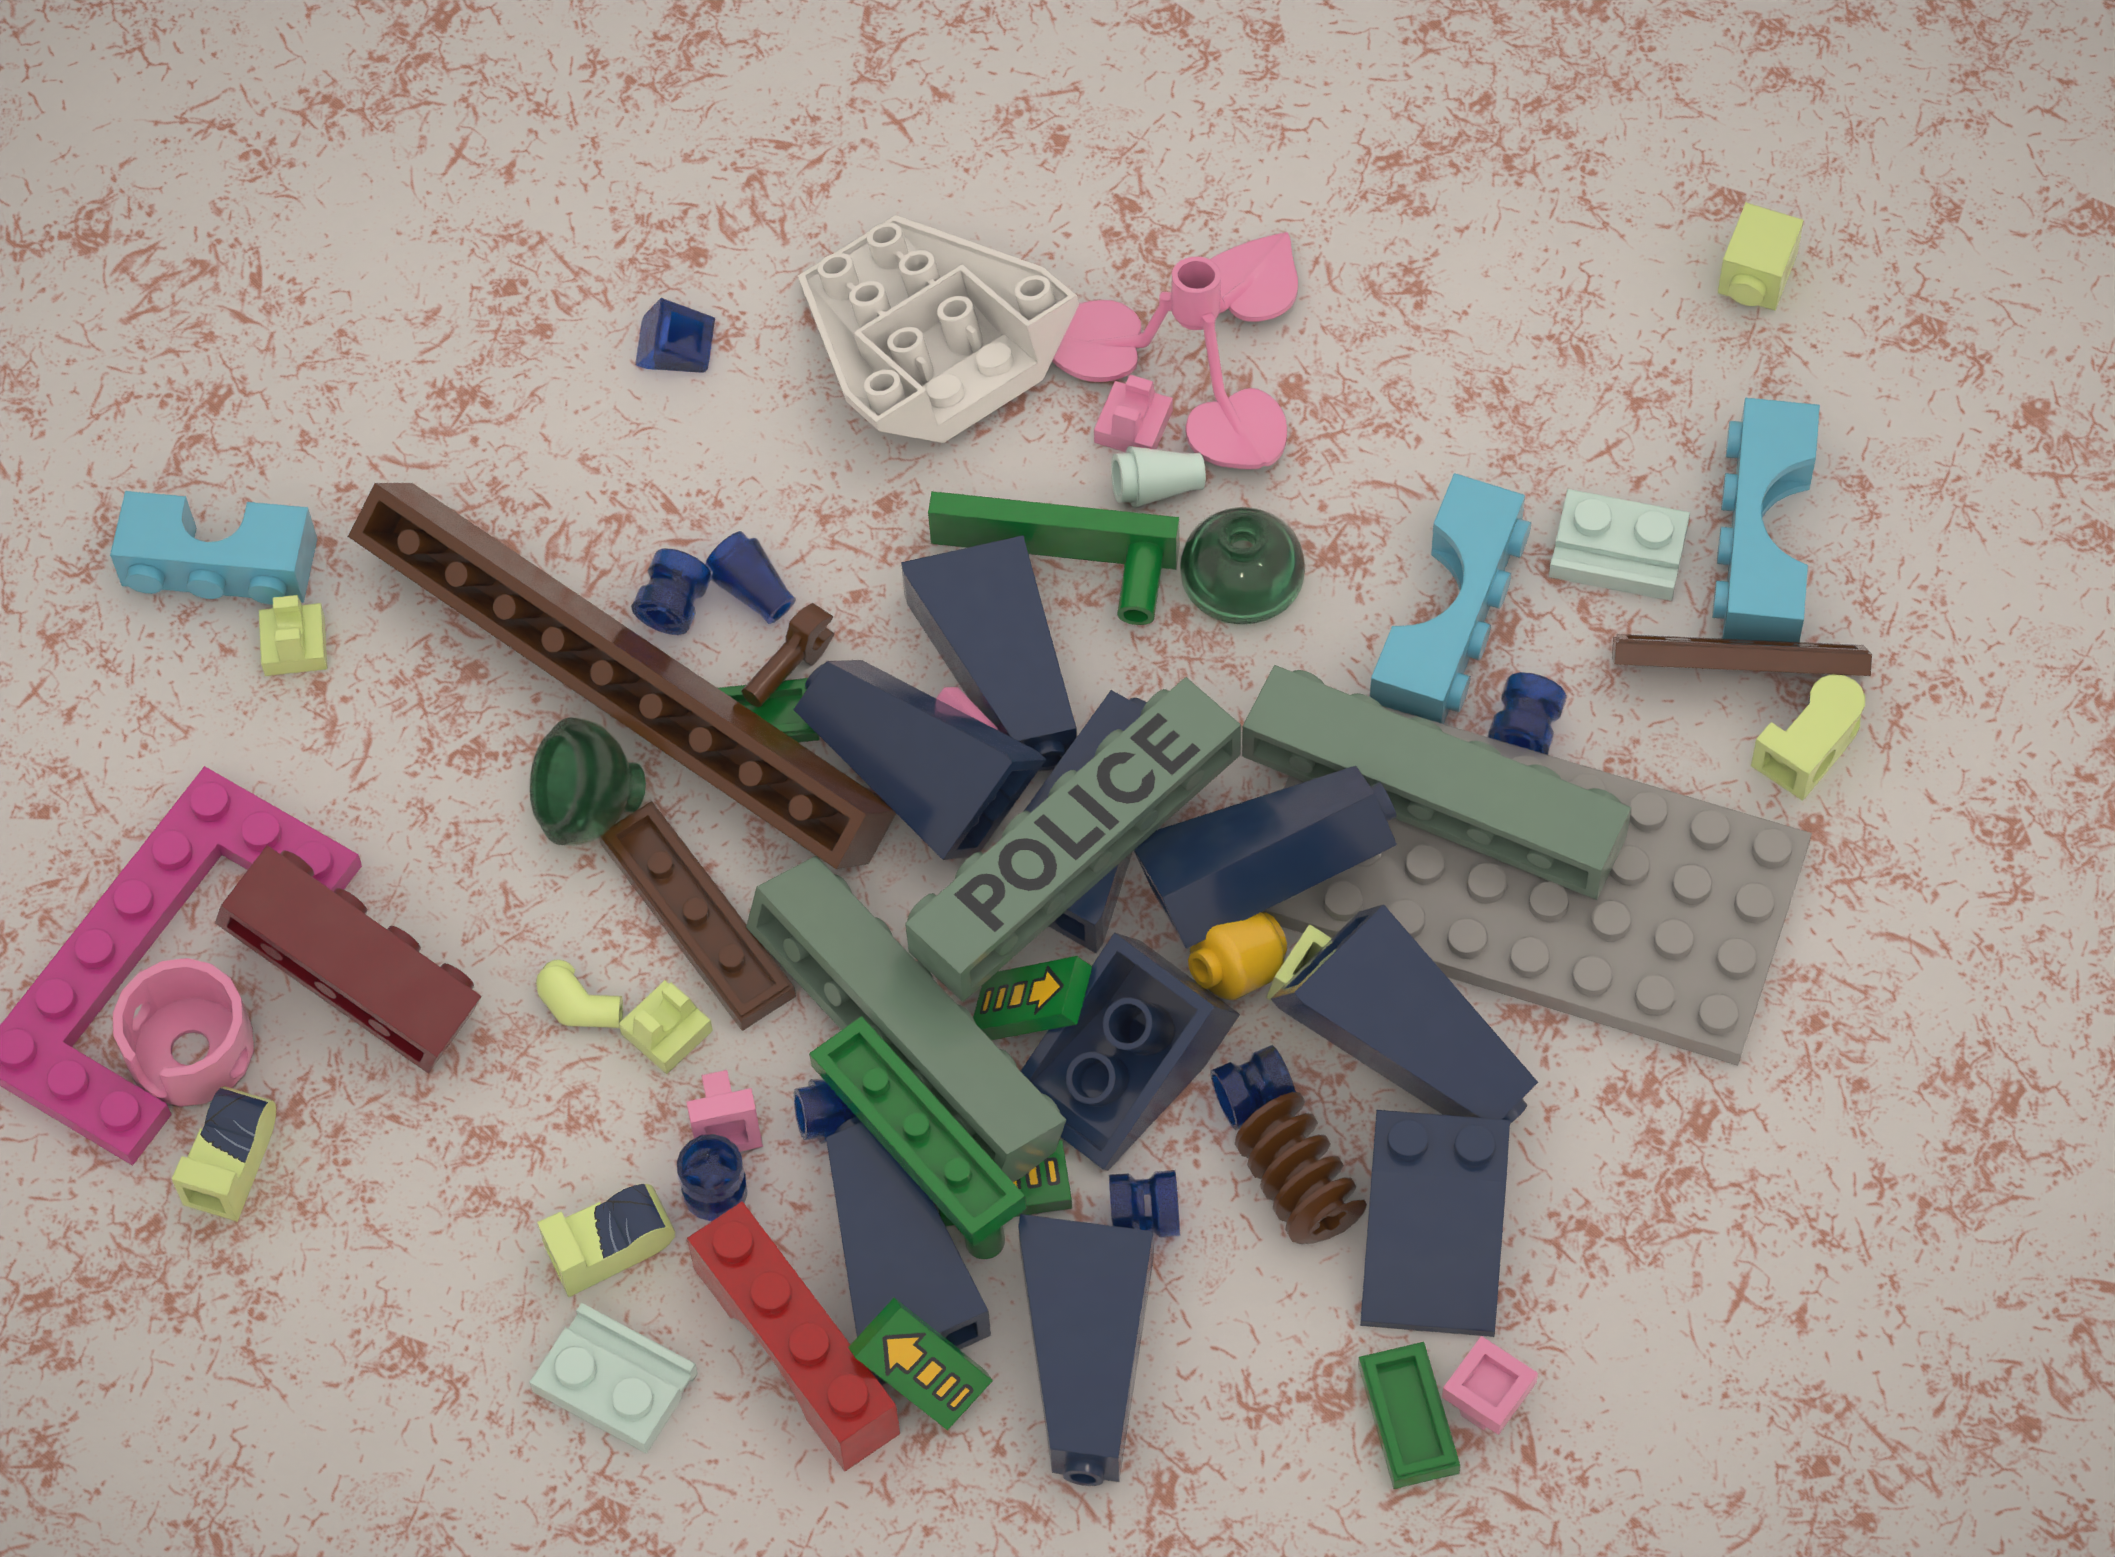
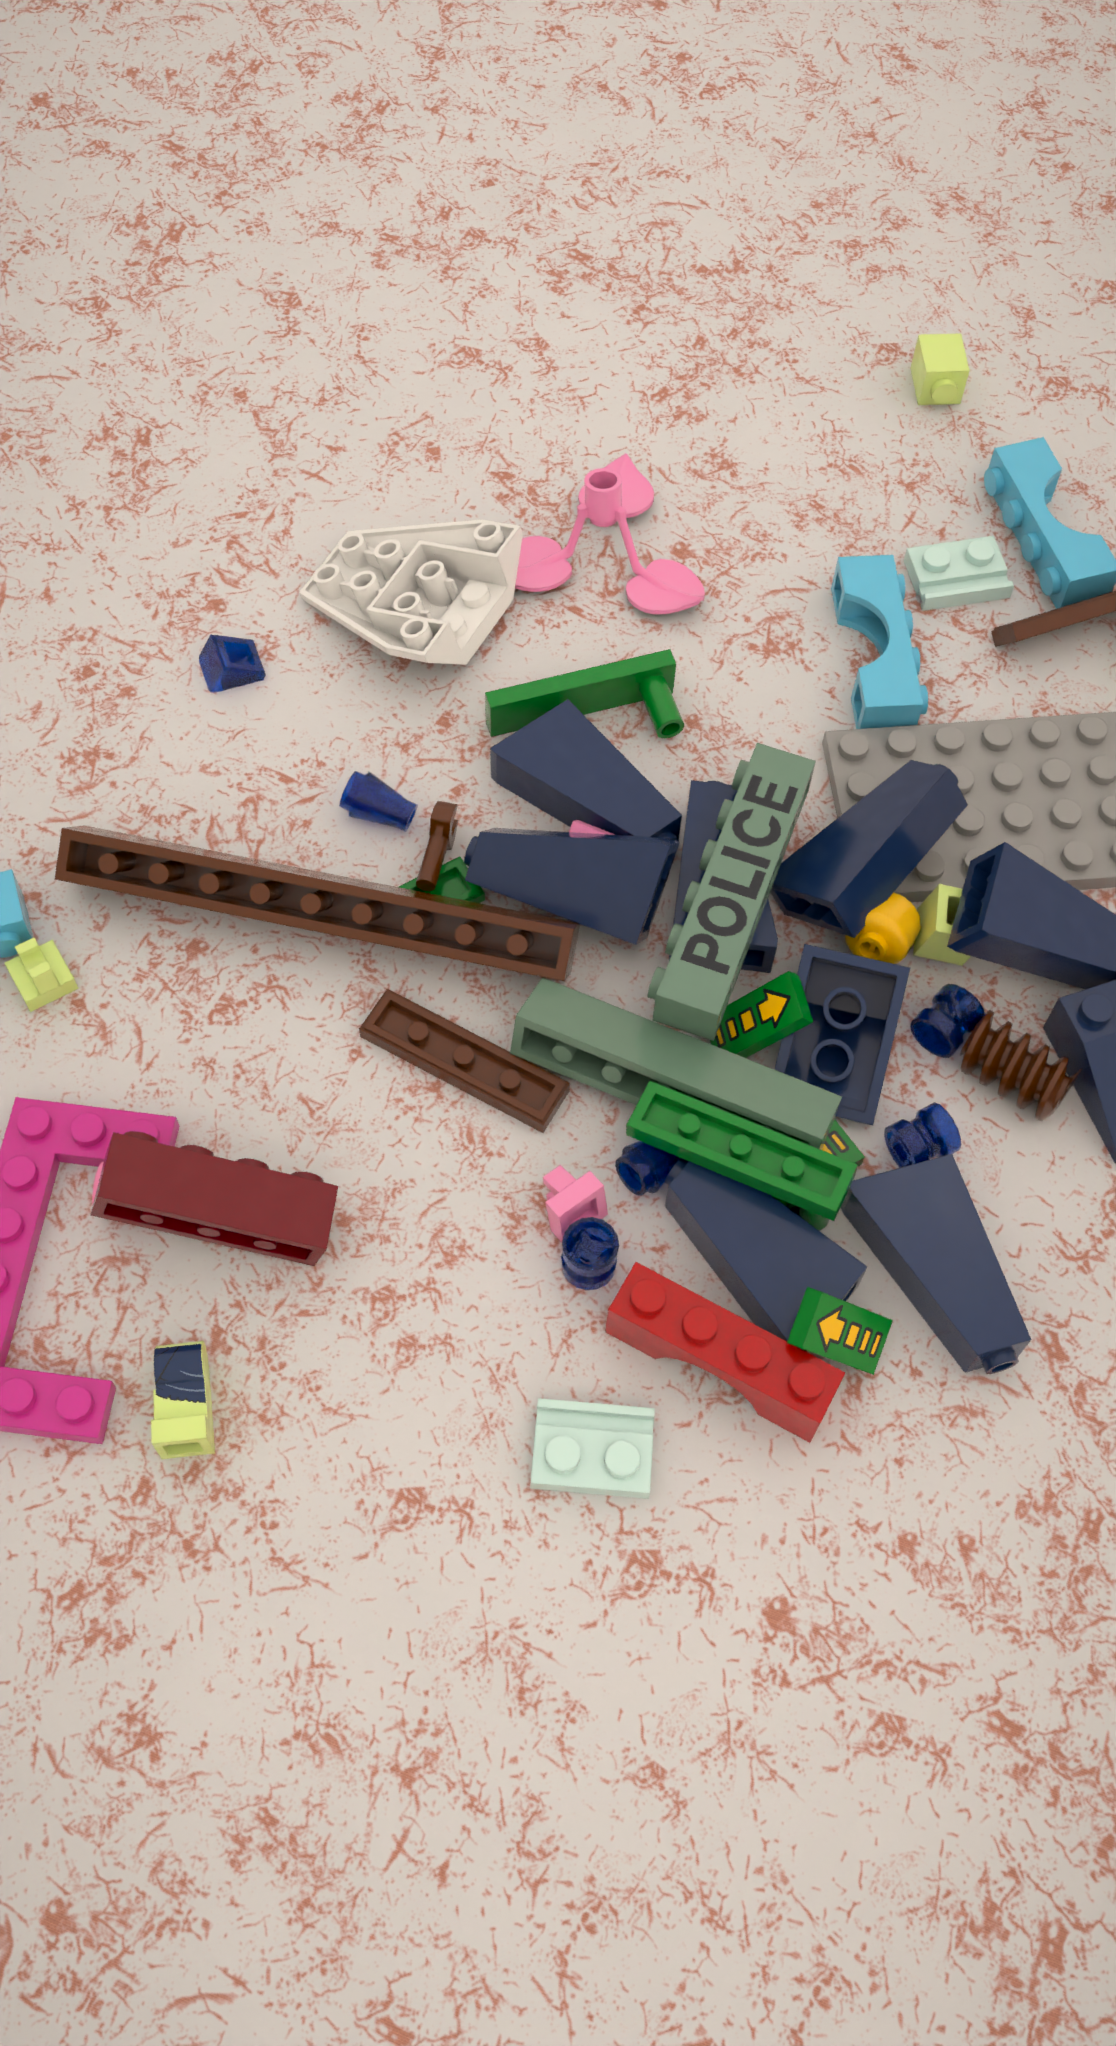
camera: 30 degrees left, 0 degrees up
bright pink piece [113,958,254,1107] -> none
clear green piece [530,717,646,846] -> none
yellowish green arm [536,960,623,1028] -> none
yellowish green leg [537,1184,676,1298] -> none
yellowish green tile [619,980,713,1074] -> none
clear blue wheel [631,548,712,635] -> none
bright pink tile [1094,375,1173,452] -> none
light aqua cone [1111,446,1206,508] -> none
clear green piece [1180,507,1305,624] -> none
sand green brick [1242,665,1632,900] -> none
clear blue wheel [1488,672,1567,755] -> none

